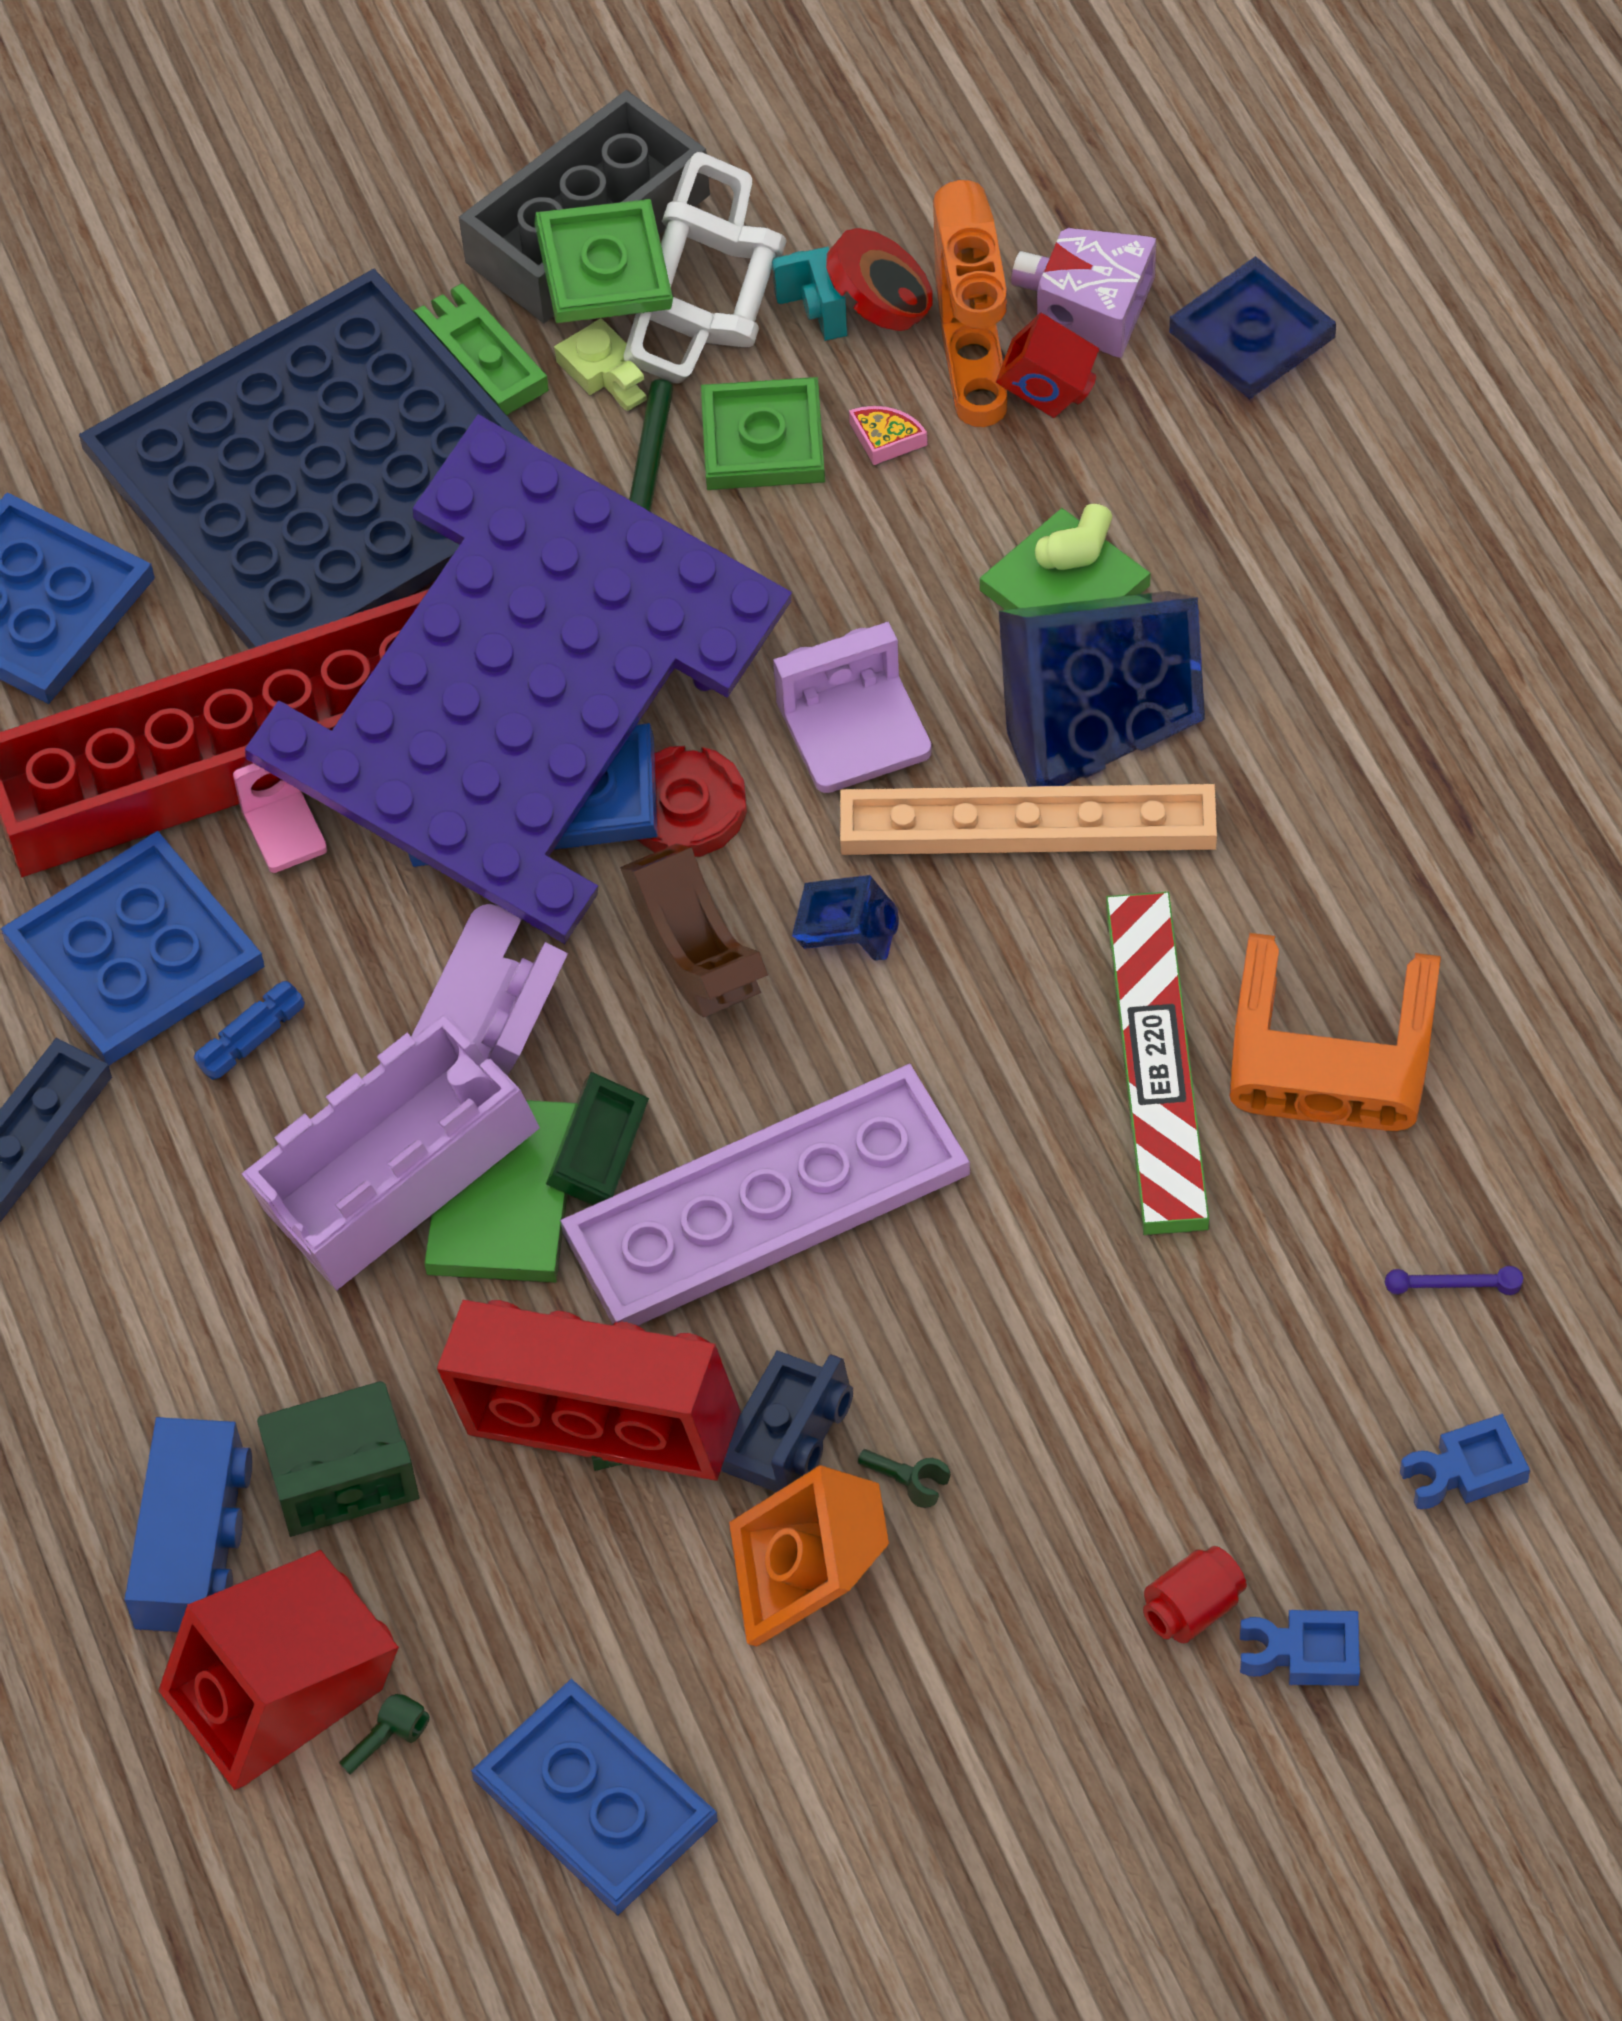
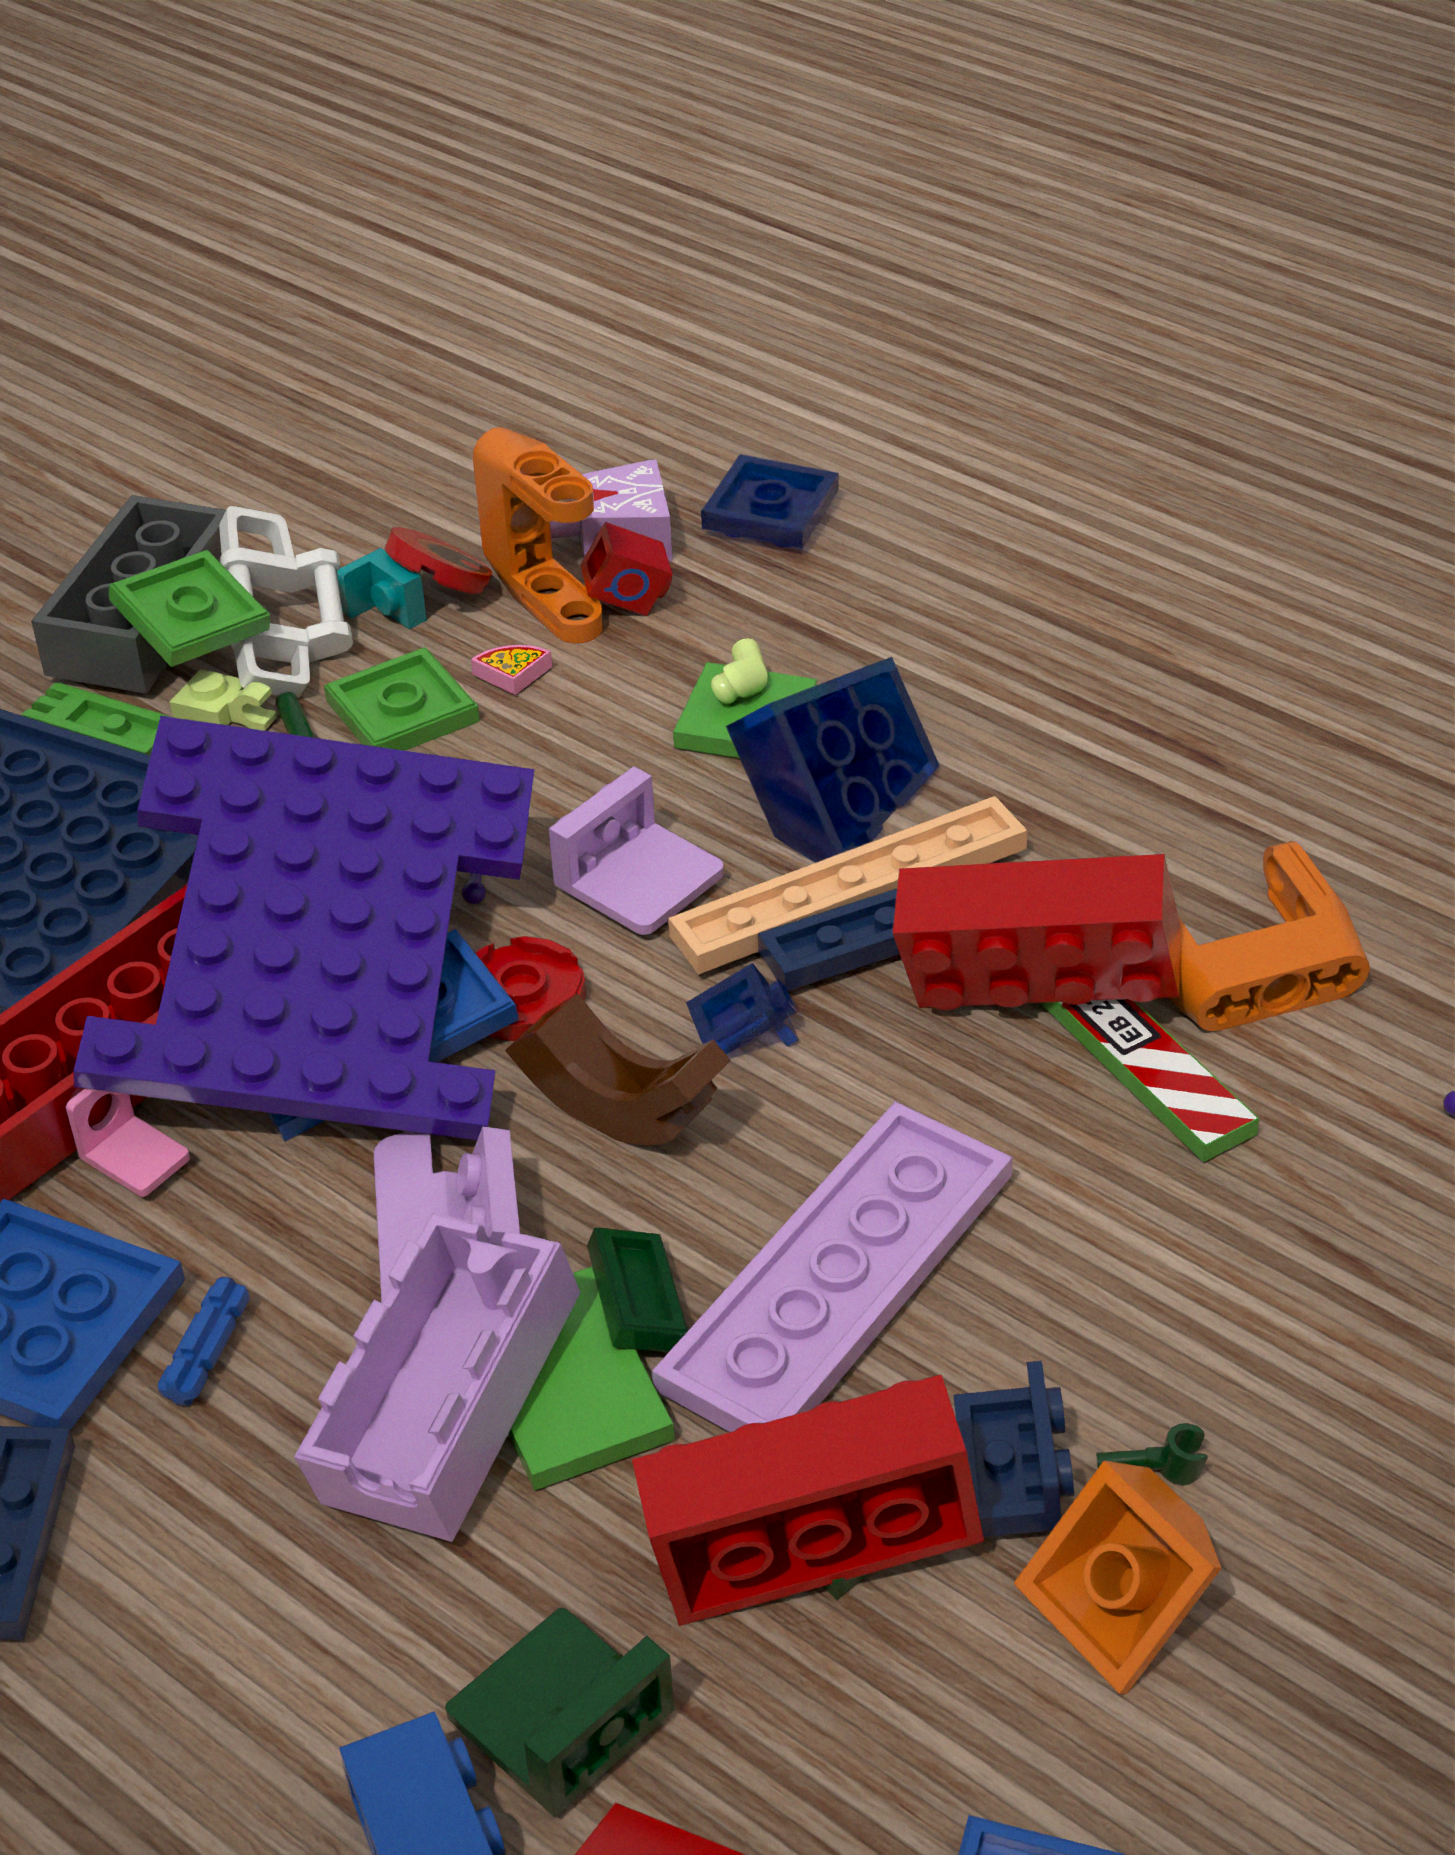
camera: 30 degrees left, 15 degrees down
none -> dark blue plate [758,888,900,992]
none -> red brick [892,854,1181,1010]

